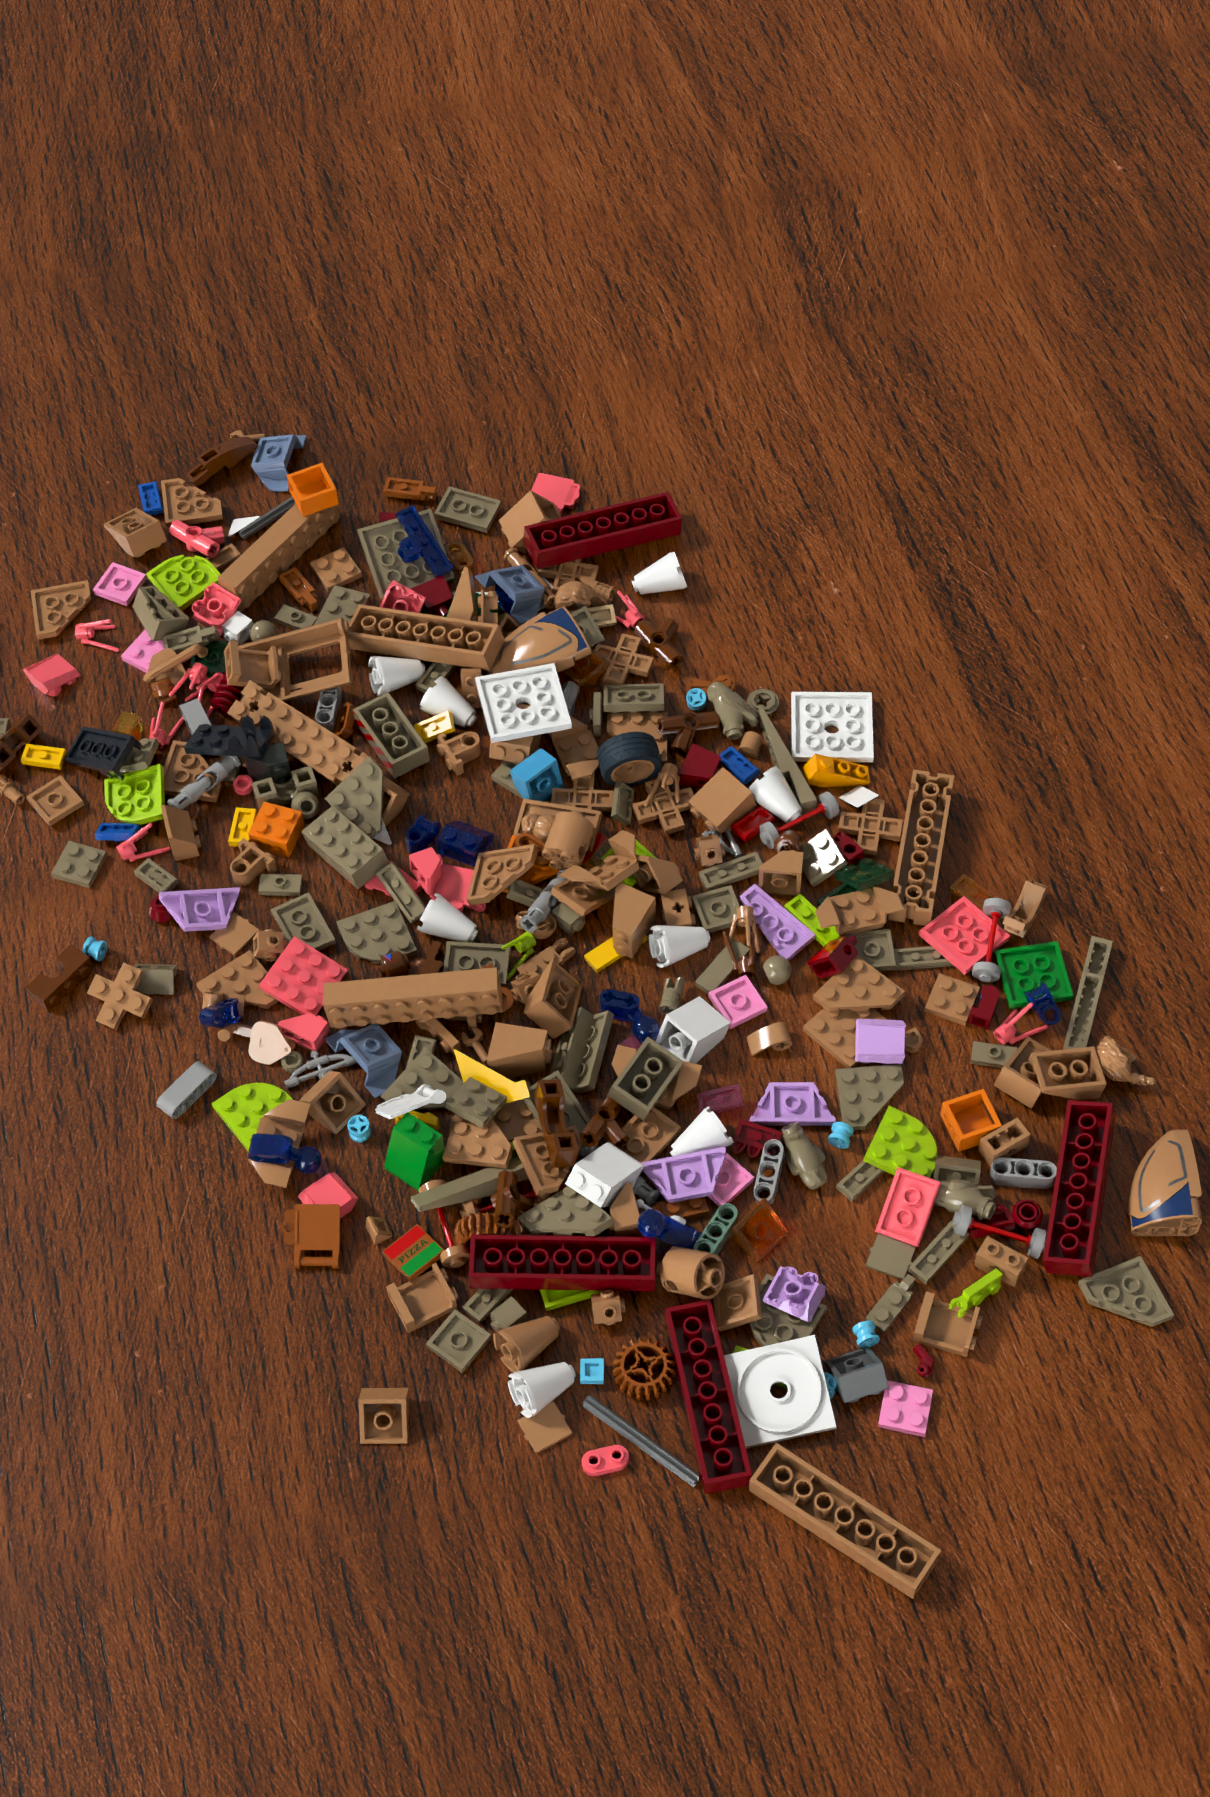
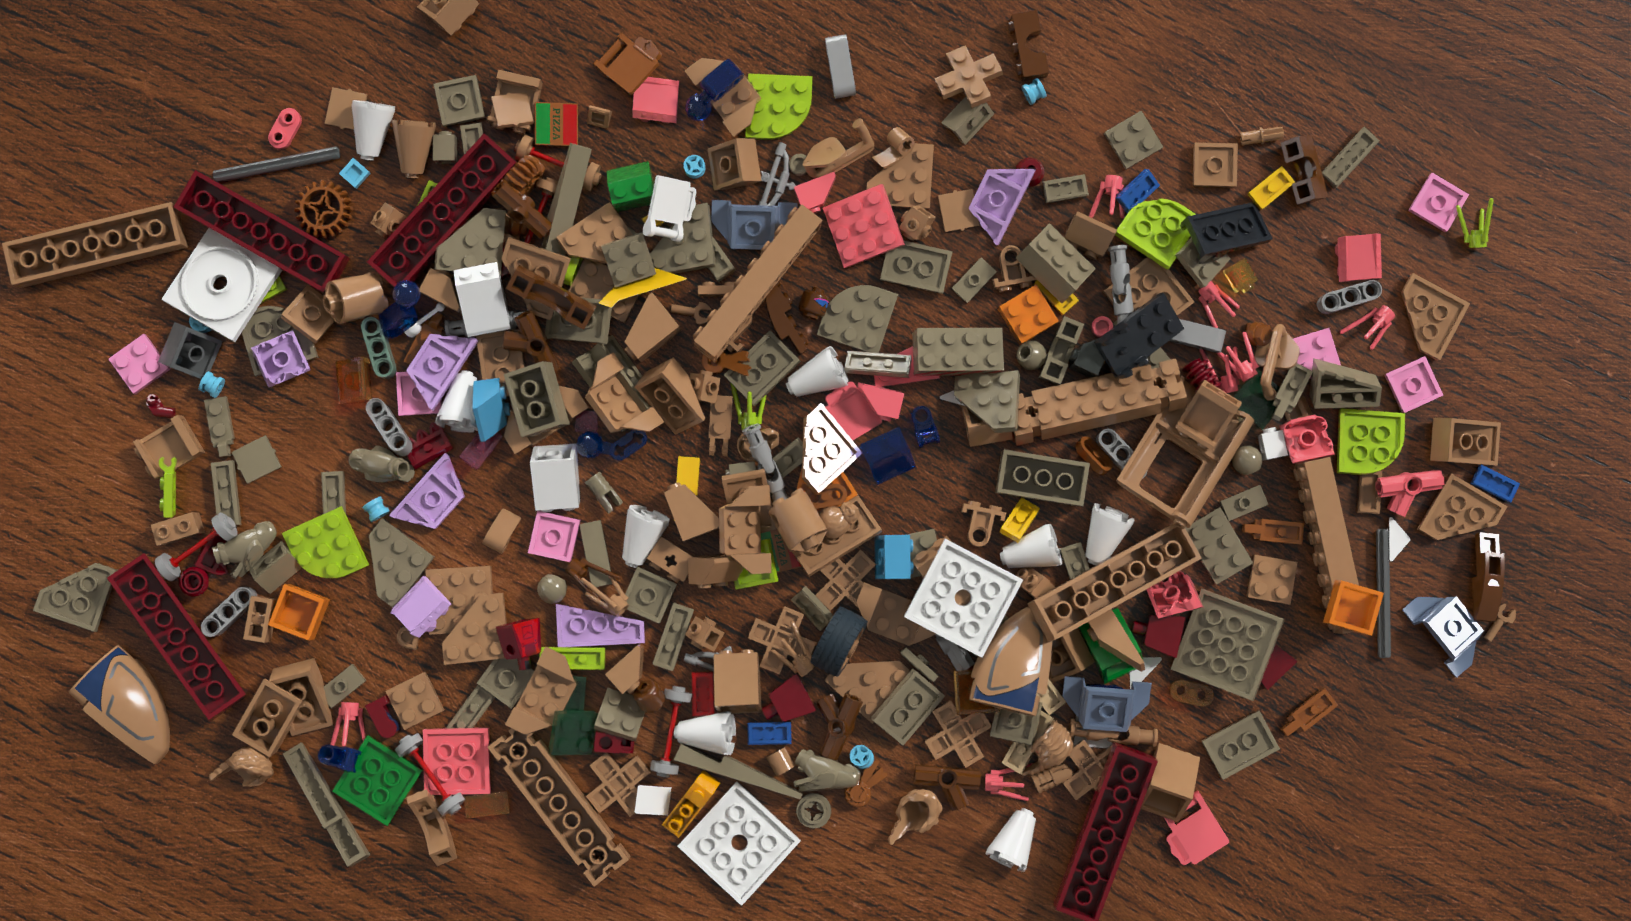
camera: 125 degrees right, 30 degrees up
clear blue piece [199,998,242,1028] -> none
clear blue plate [396,505,454,578] -> none
medium nougat hinge [478,590,498,625] -> none
coral tile [875,1167,941,1247] -> none
none -> dark azure slope [473,378,511,442]
none -> medium nougat piece [491,92,534,128]
none -> medium nougat piece [585,353,664,433]
none -> medium nougat hair [888,789,943,845]
none -> dark tan brick [1016,223,1096,303]
none -> light grey beam [1317,280,1382,314]

